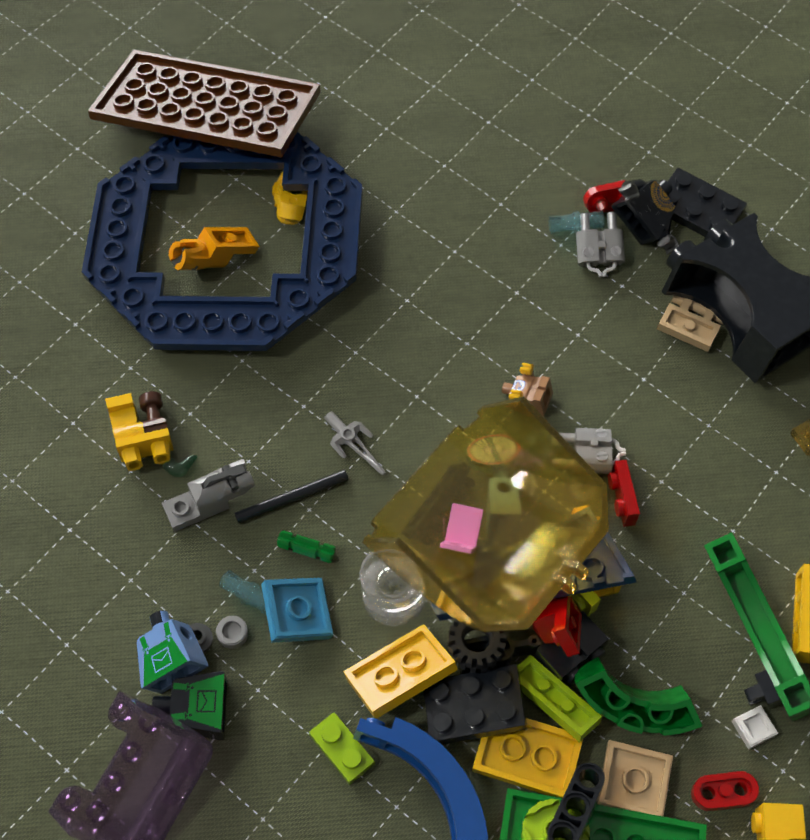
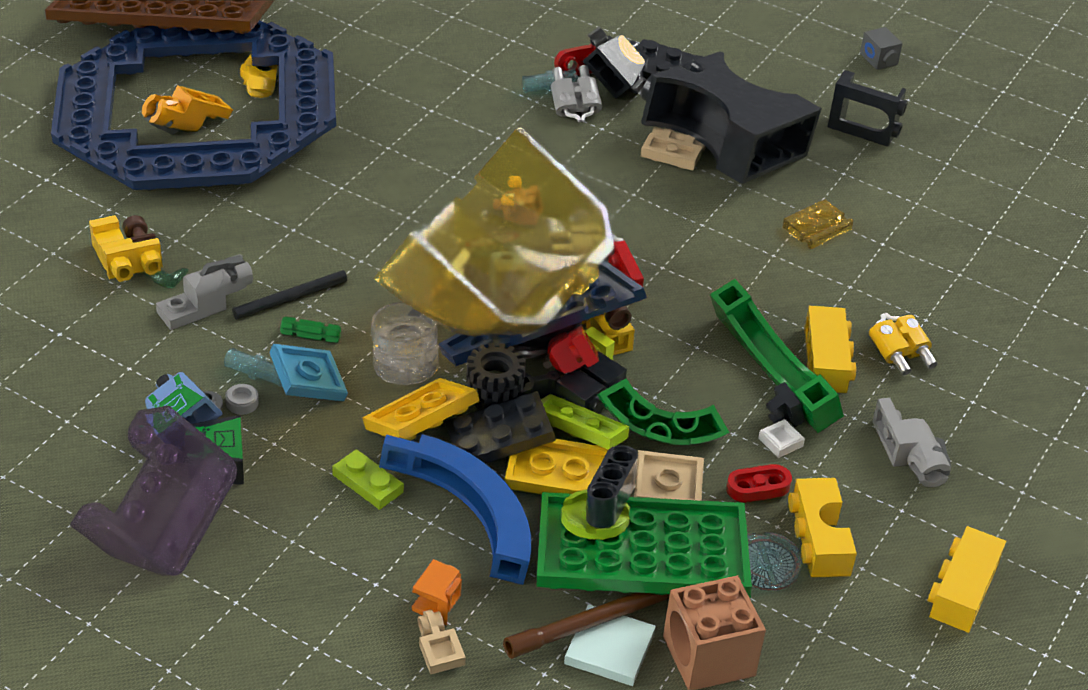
camera: 10 degrees left, 20 degrees down
light grey piece [324,411,386,475] -> none
bright pink bracket [440,503,484,554] -> none

